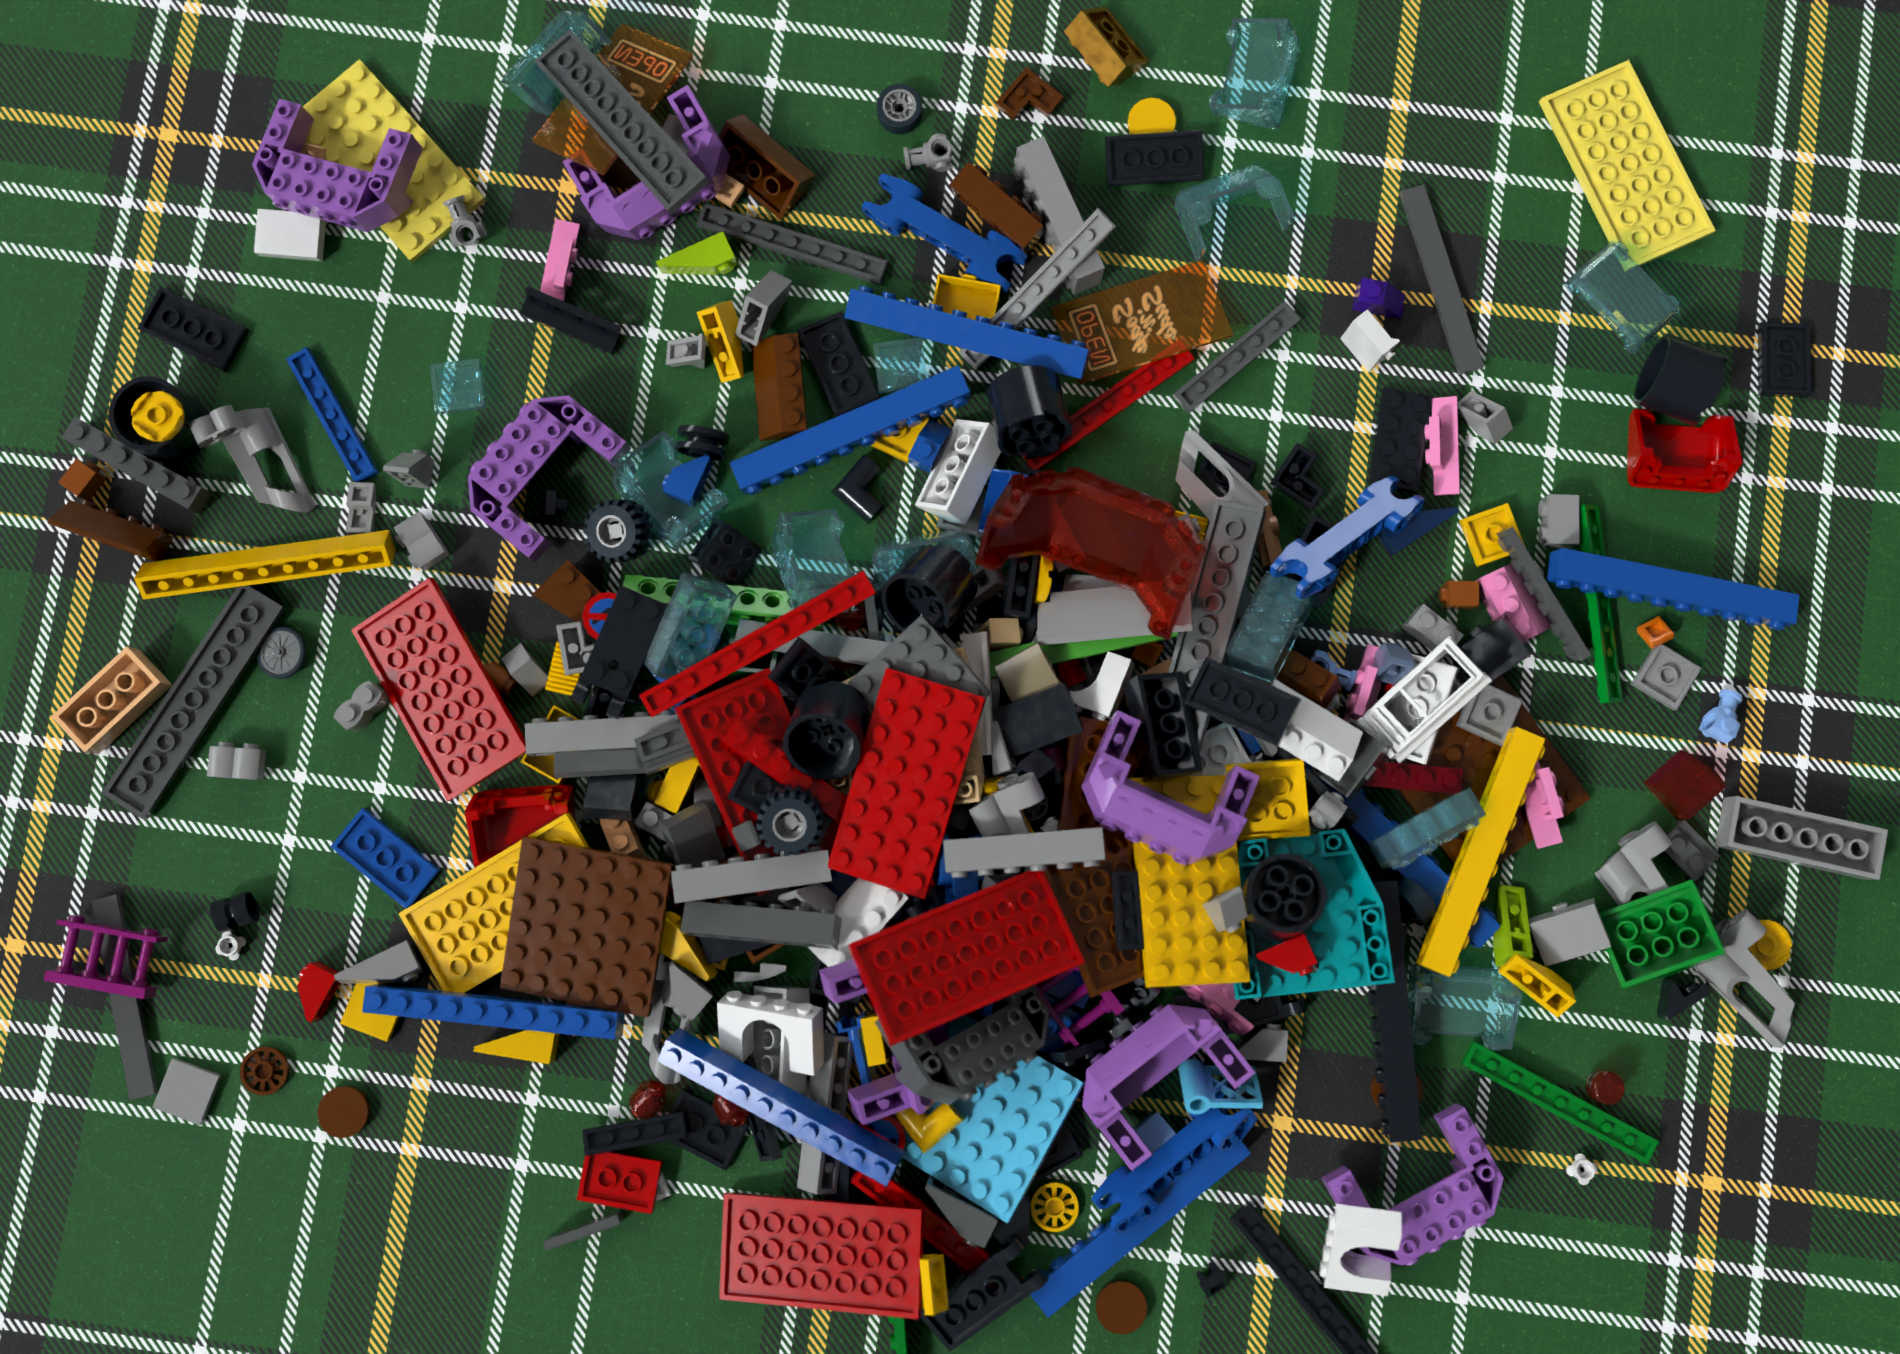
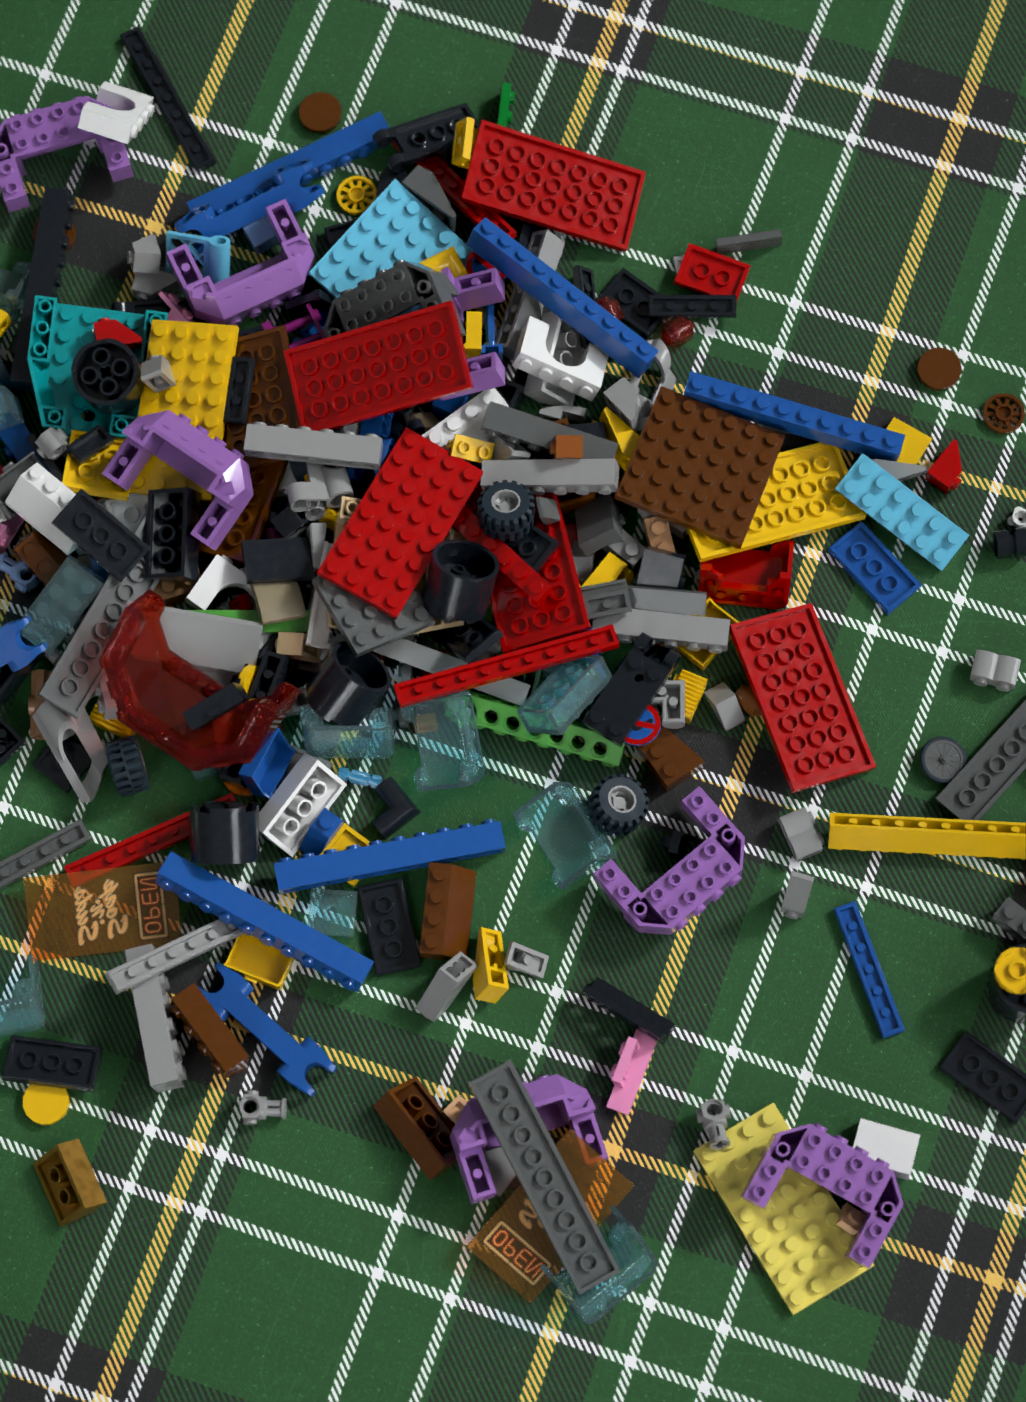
camera: 165 degrees left, 10 degrees down
light grey panel [188,405,316,513] -> none
light grey brick [334,681,390,732] -> none
light grey slope [345,482,376,535] -> none
clear light blue plate [430,358,486,415] -> none
yellow slope [473,1030,560,1064] -> none
lime slope [656,231,738,275] -> none
blue slope [662,455,714,507] -> none
black wheel [674,425,730,461] -> none
black bracket [687,518,762,586] -> none
dark grey tile [696,202,888,286] -> none
wheel [876,84,922,135] -> none
reddish brown plate [995,67,1064,121] -> none
black plate [1095,1011,1143,1049] -> none
black tile [1196,1262,1230,1298] -> none
none -> black tile [65,424,114,466]
none -> black wheel [105,735,150,797]
none -> light grey slope [127,234,161,274]
none -> black container [182,682,250,731]
none -> dark azure axle [338,767,382,789]
none -> yellow hinge [446,434,495,463]
none -> dark orange brick [549,435,583,459]
none -> medium azure plate [835,453,970,571]

